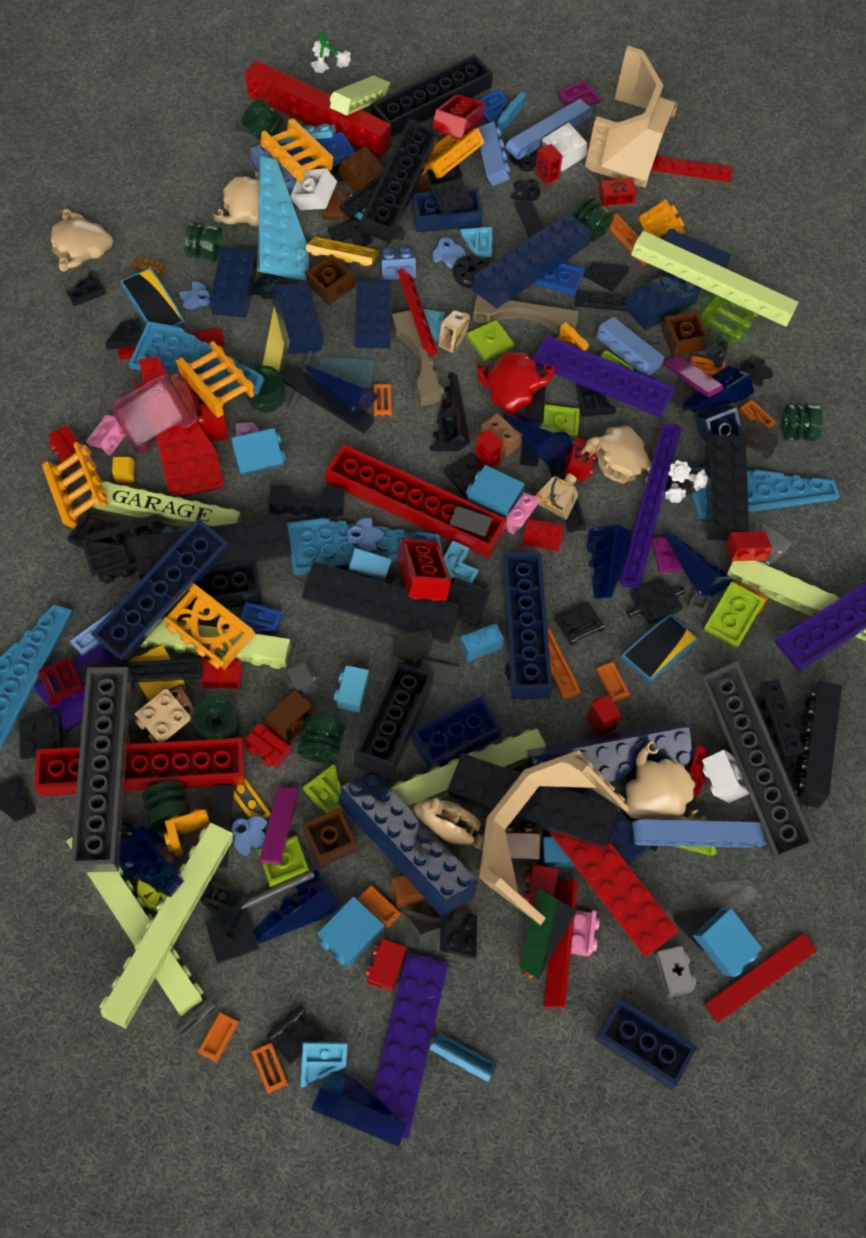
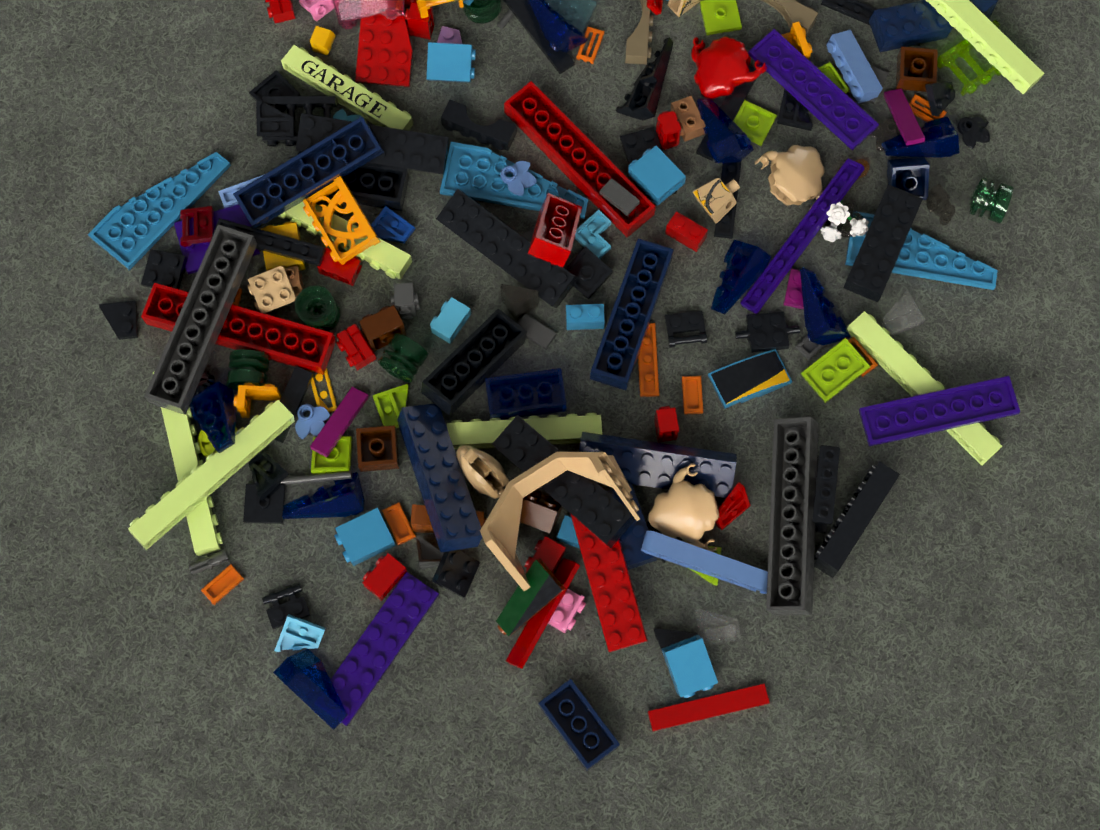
camera: 25 degrees right, 10 degrees up
light orange fence [42,442,109,529] -> none
orange tile [251,1042,288,1094] -> none
dark azure brick [347,547,391,581] -> none
dark azure plate [430,1032,497,1082] -> none
bright pink bracket [506,492,539,535] -> none
red brick [564,438,596,482] -> none
light grey brick [654,946,696,998] -> none
white brick [702,750,749,803] -> none
red brick [725,531,772,561] -> none
orange tile [738,399,776,434] -> none

